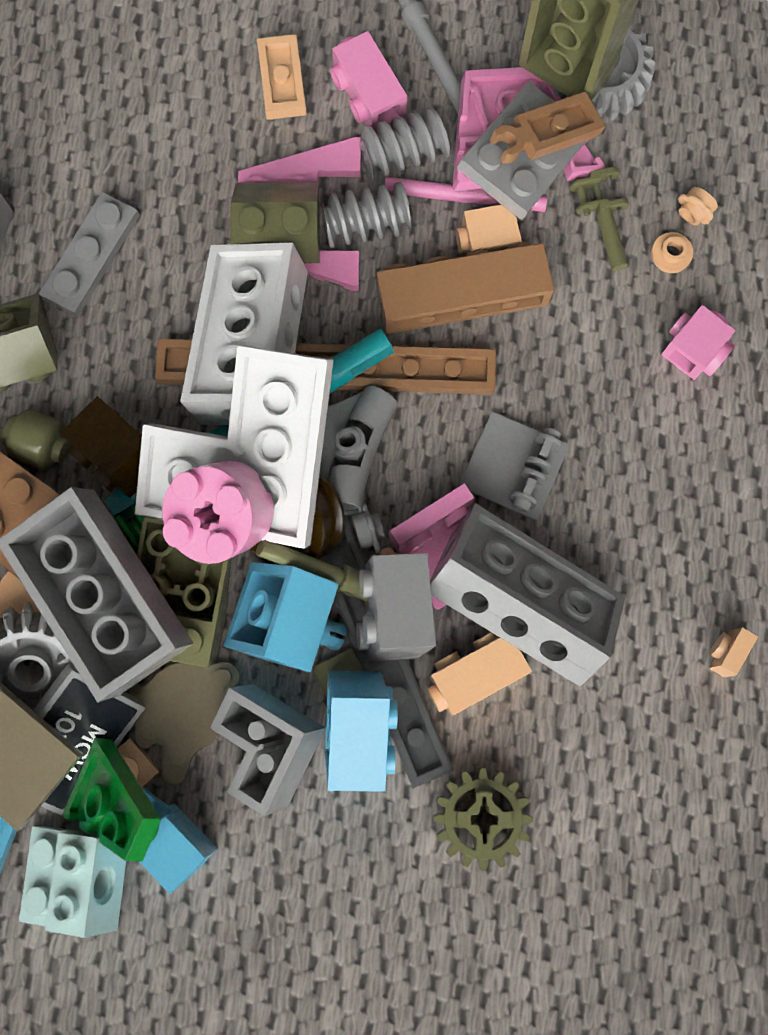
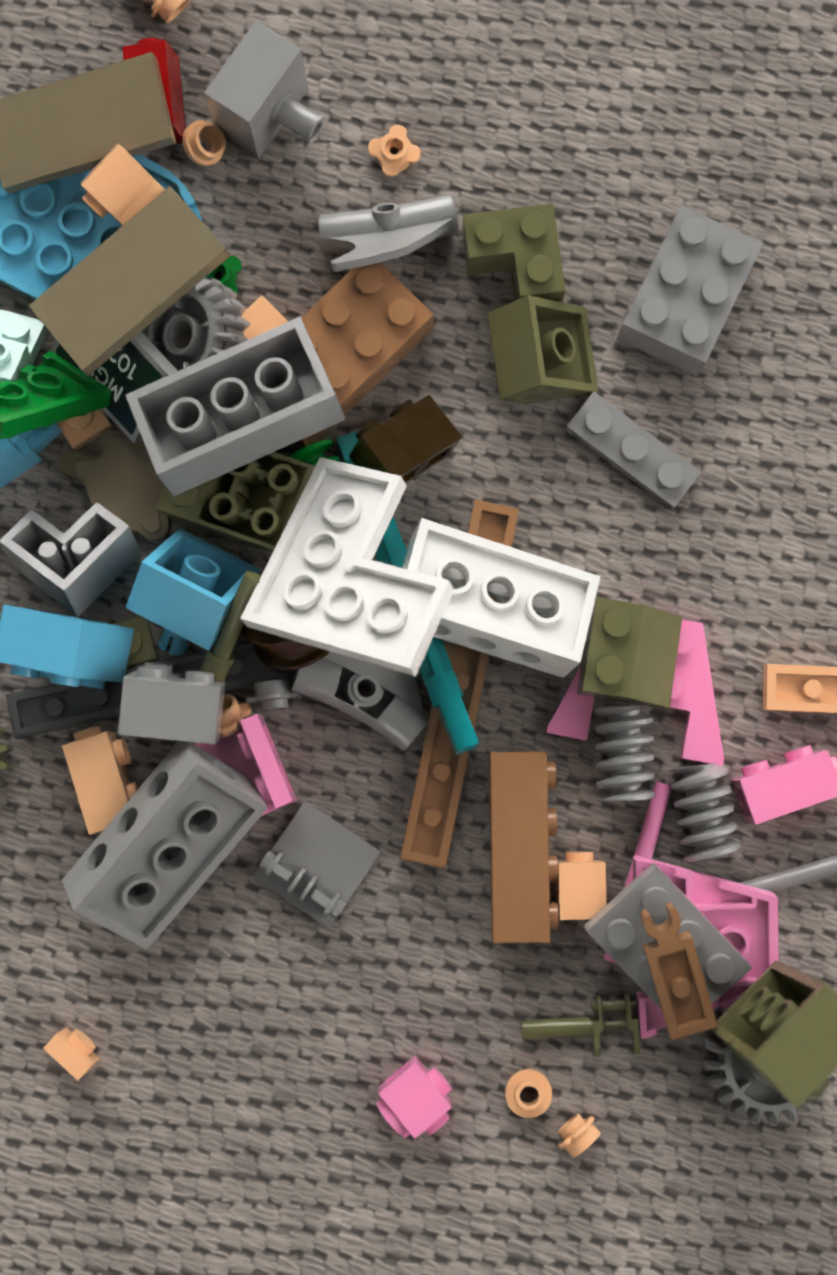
camera: 105 degrees right, 5 degrees up
olive head [1,409,71,471] -> none
bright pink brick [162,460,274,563] -> none

